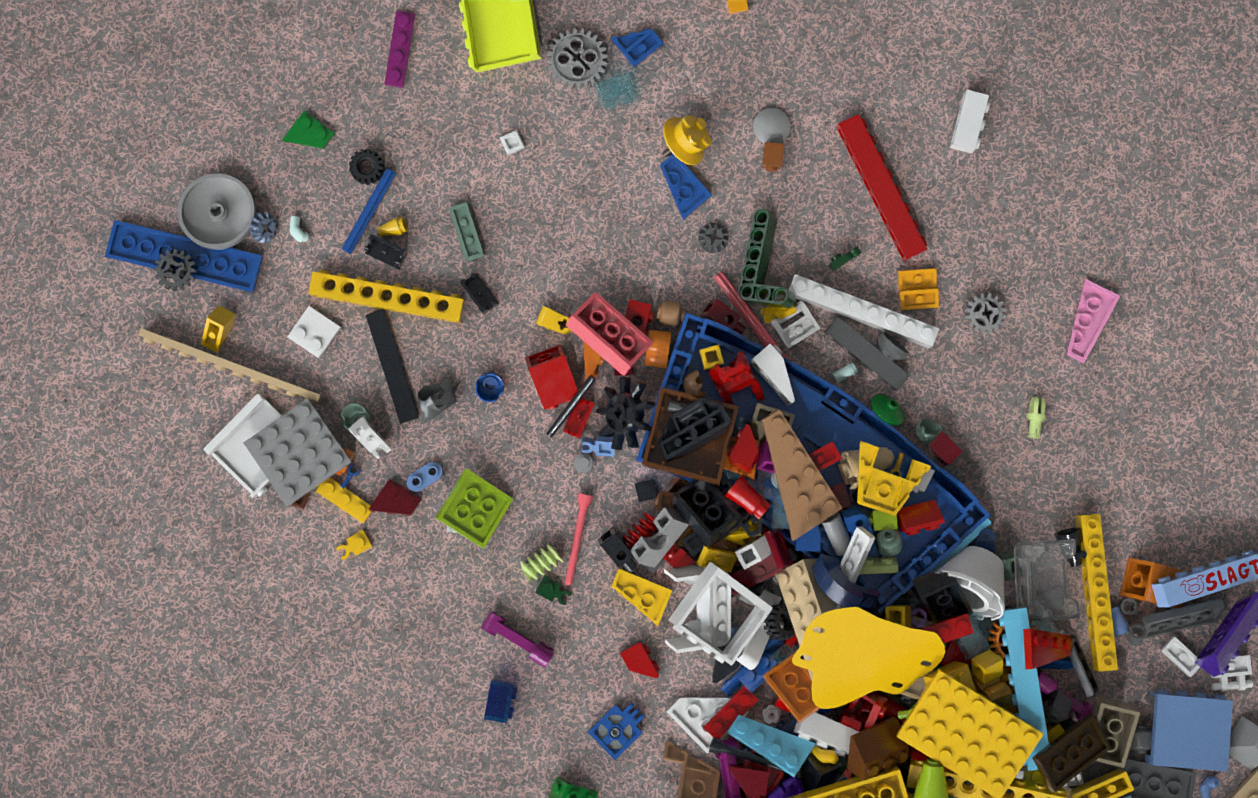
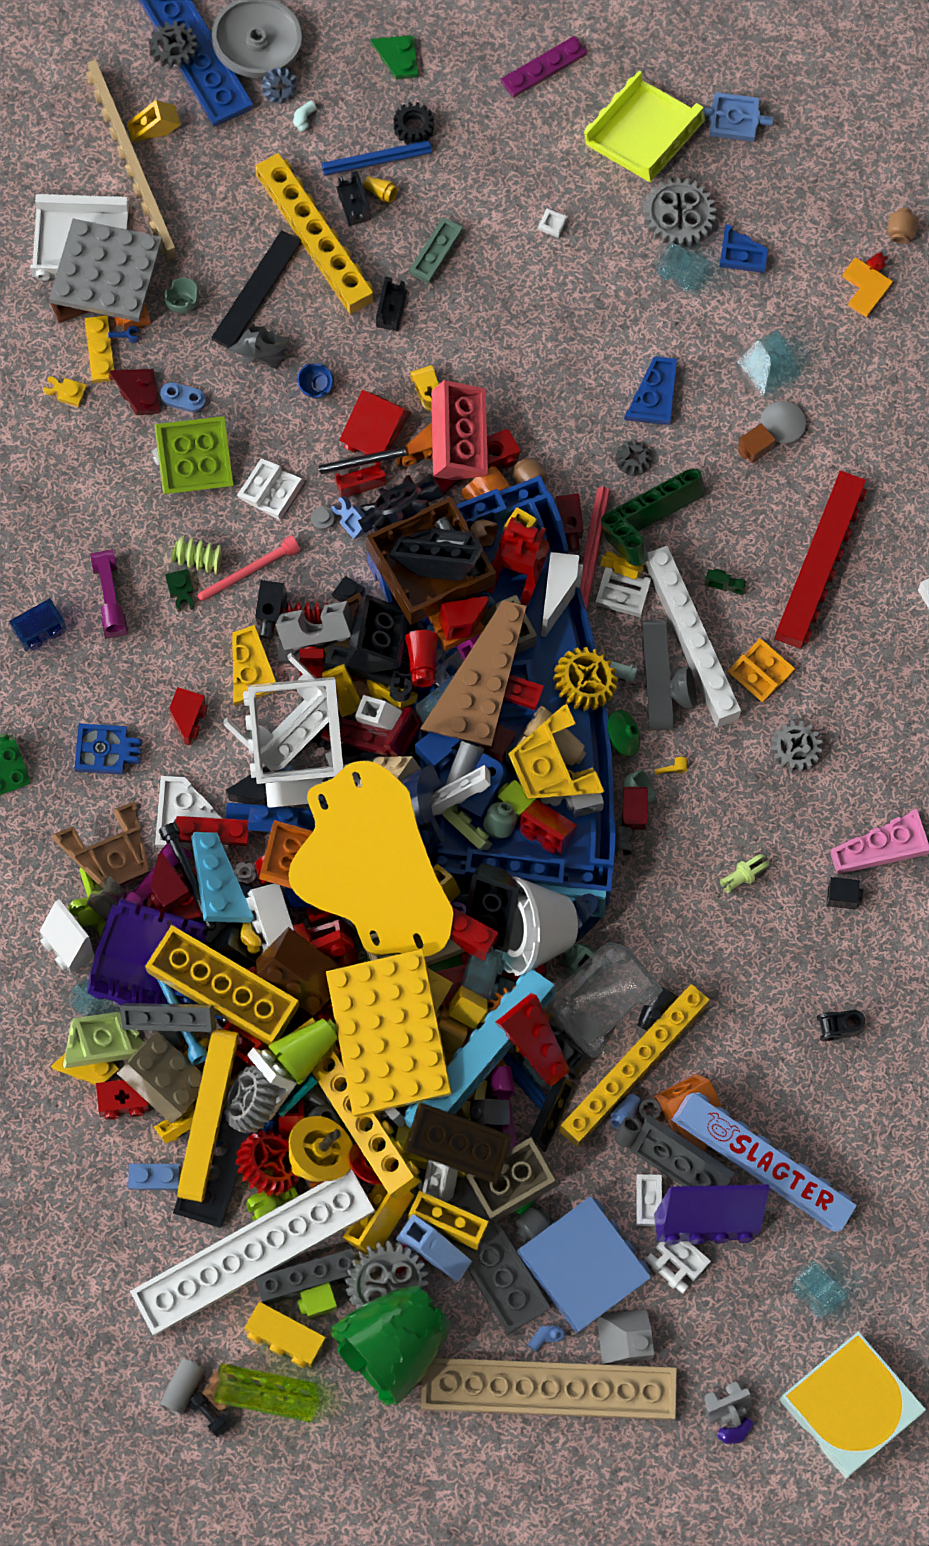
camera: 45 degrees right, 15 degrees down
white plate [287,306,341,359] -> none
white hinge [348,417,391,458] -> none
yellow piece [663,115,712,165] -> none
none -> white slope [237,458,304,520]
none -> yellow gear [553,647,618,711]
none -> black piece [555,1034,592,1080]
none -> yellow hand [654,757,688,775]
none -> clear light blue slope [737,329,801,398]
none -> black piece [816,1010,865,1042]
none -> black brick [826,877,863,910]

